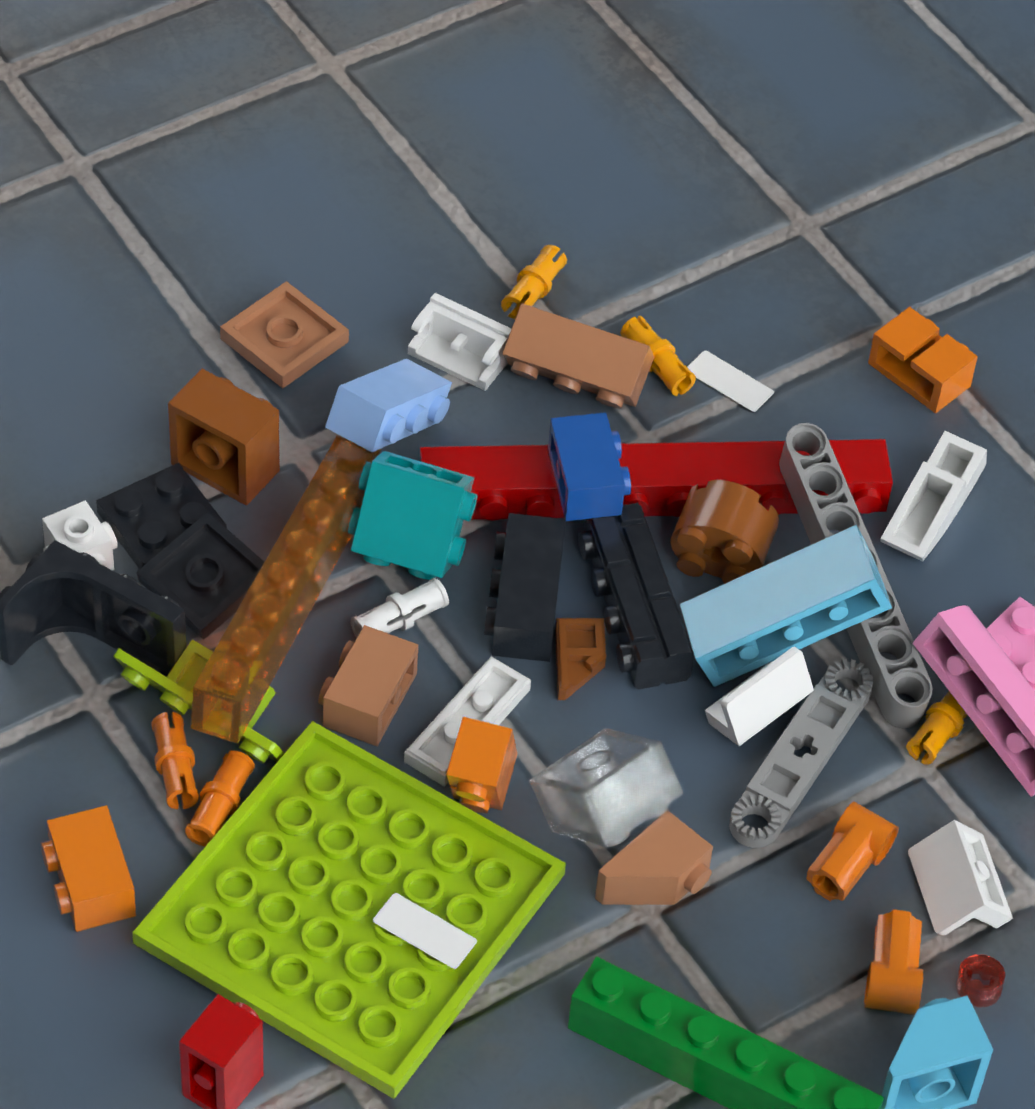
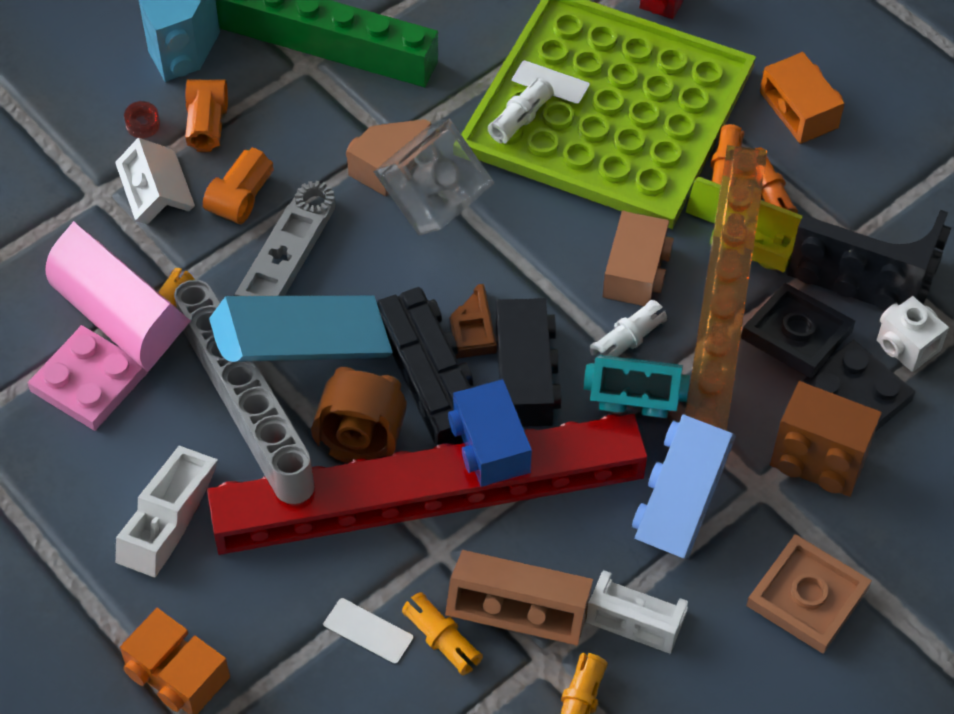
camera: 175 degrees right, 5 degrees up
white tile [404,656,531,787] -> none
orange piece [446,717,517,813] -> none
white panel [705,647,814,746] -> none
none -> white pin [488,77,554,144]

